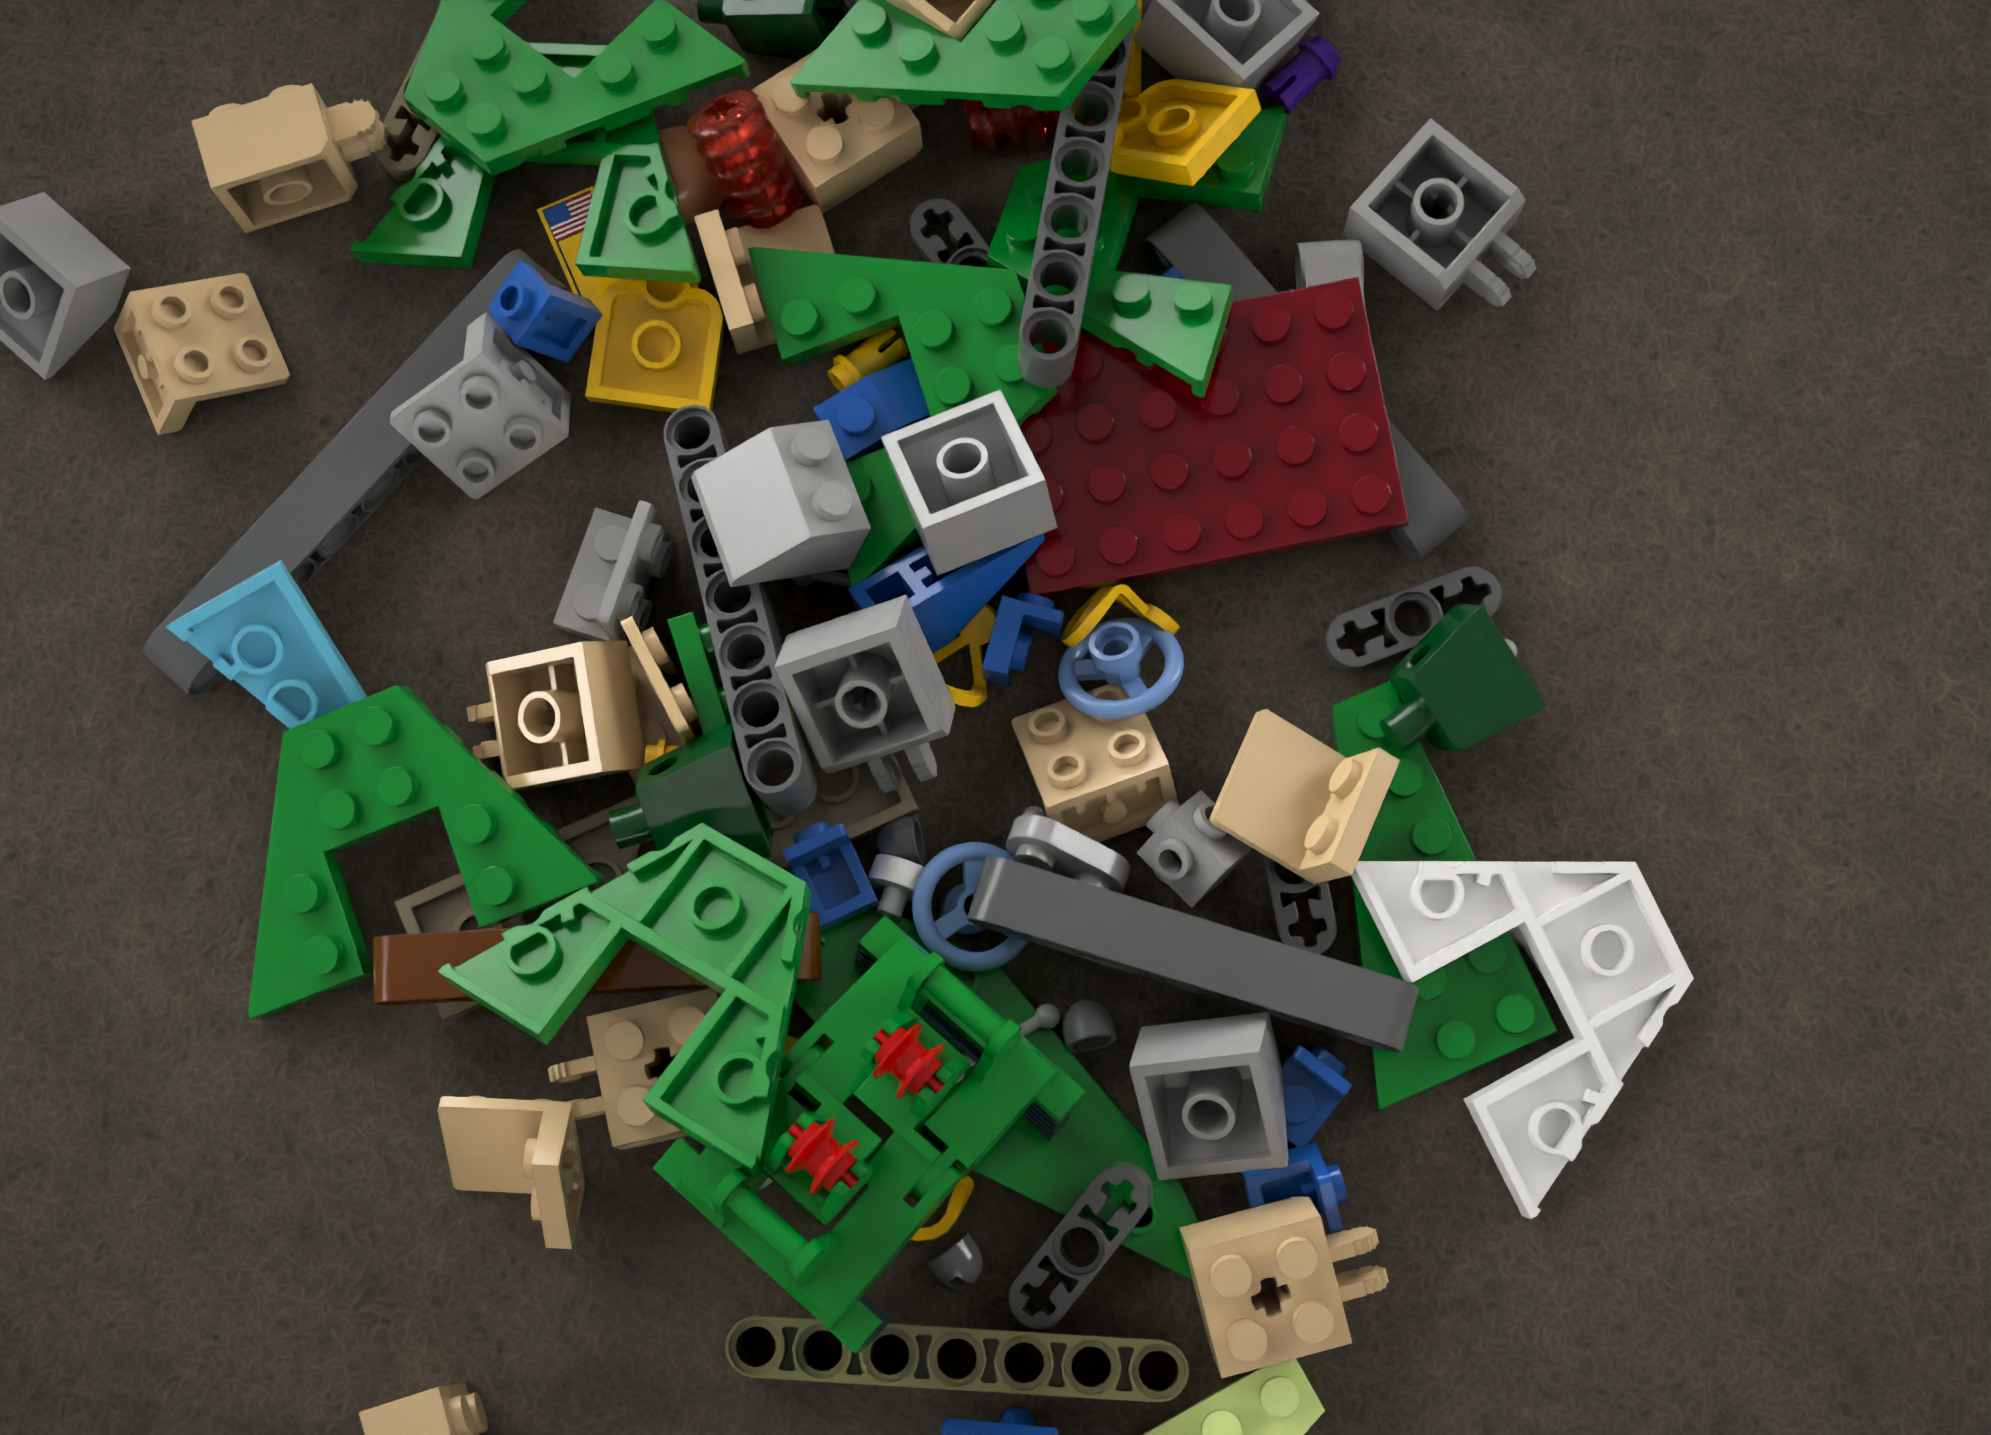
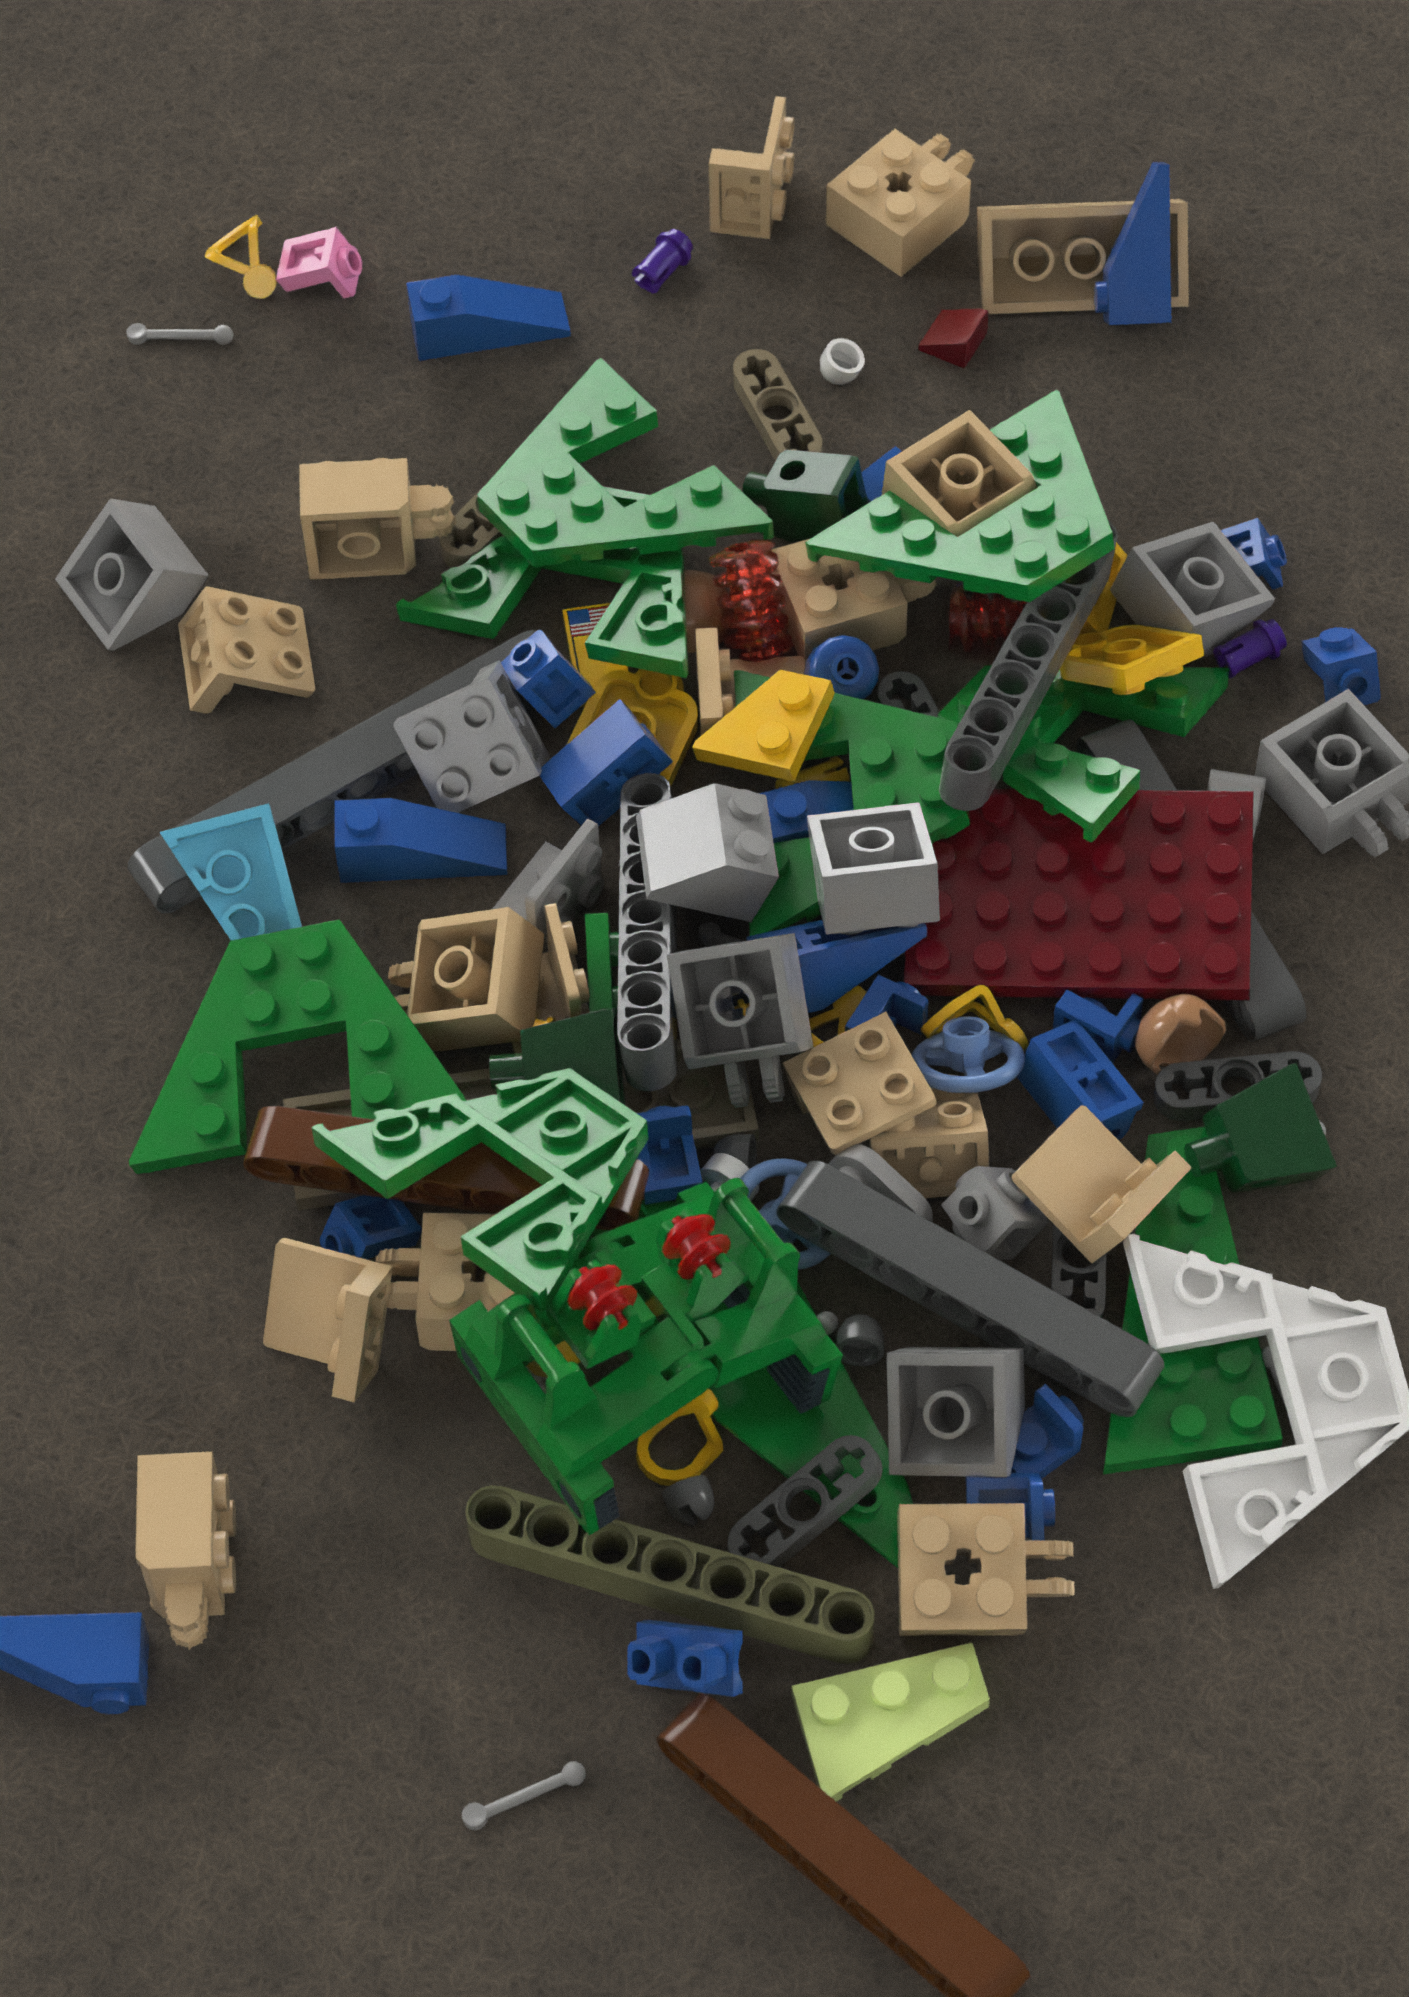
camera: 10 degrees right, 20 degrees down
none -> blue bracket [319,1195,422,1260]
none -> blue slope [335,798,507,883]
none -> blue hinge [539,699,673,826]
none -> yellow wing [692,669,835,782]
none -> tan bracket [782,1012,936,1155]
none -> blue head [804,635,879,700]
none -> blue hinge [1017,1020,1144,1140]
none -> blue bracket [1053,990,1144,1064]
none -> medium nougat hair [1134,994,1226,1075]
none -> blue bracket [1302,627,1381,705]

